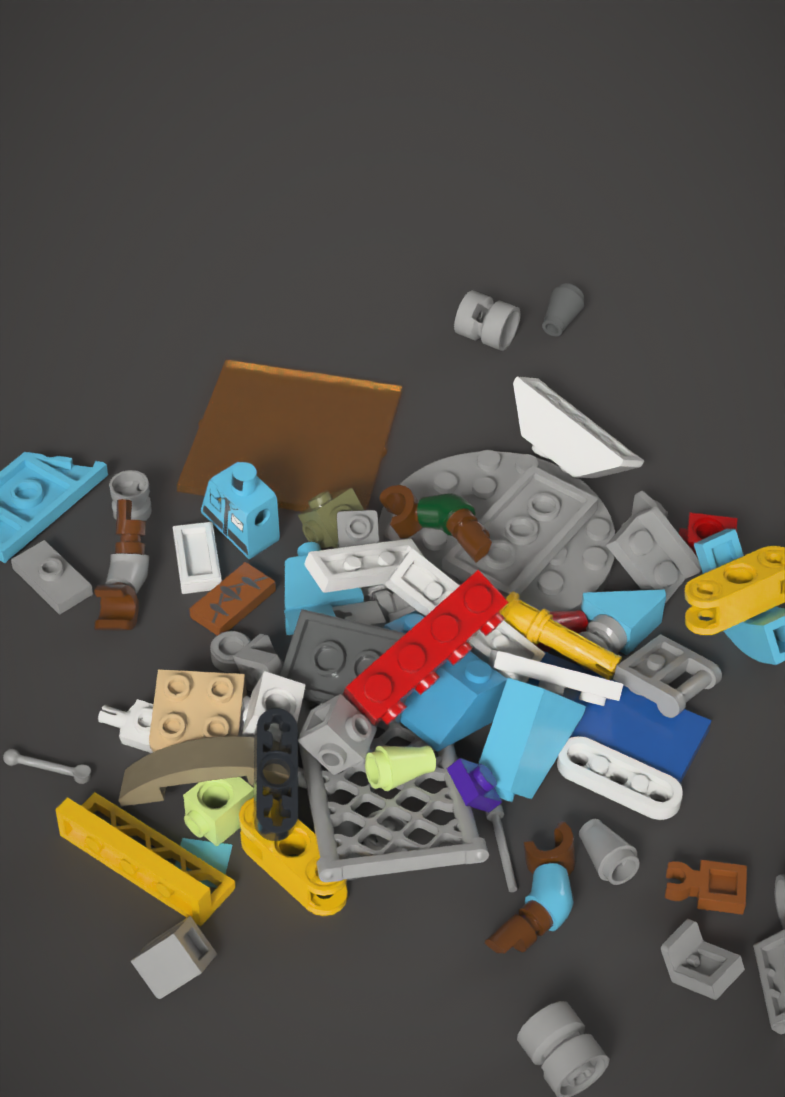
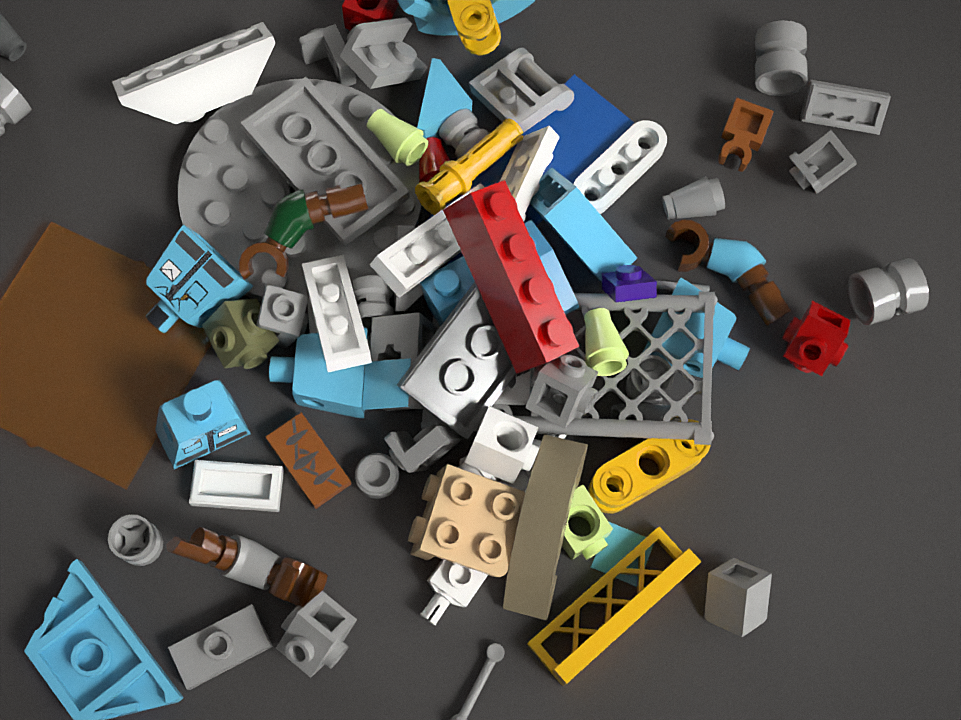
camera: 80 degrees left, 25 degrees up
black beam [254,708,298,841] -> none
none -> medium azure torso [146,225,253,333]
none -> light grey brick [276,591,357,678]
none -> yellowish green cone [367,109,428,166]
none -> medium azure torso [643,278,750,378]
none -> red brick [782,300,851,376]

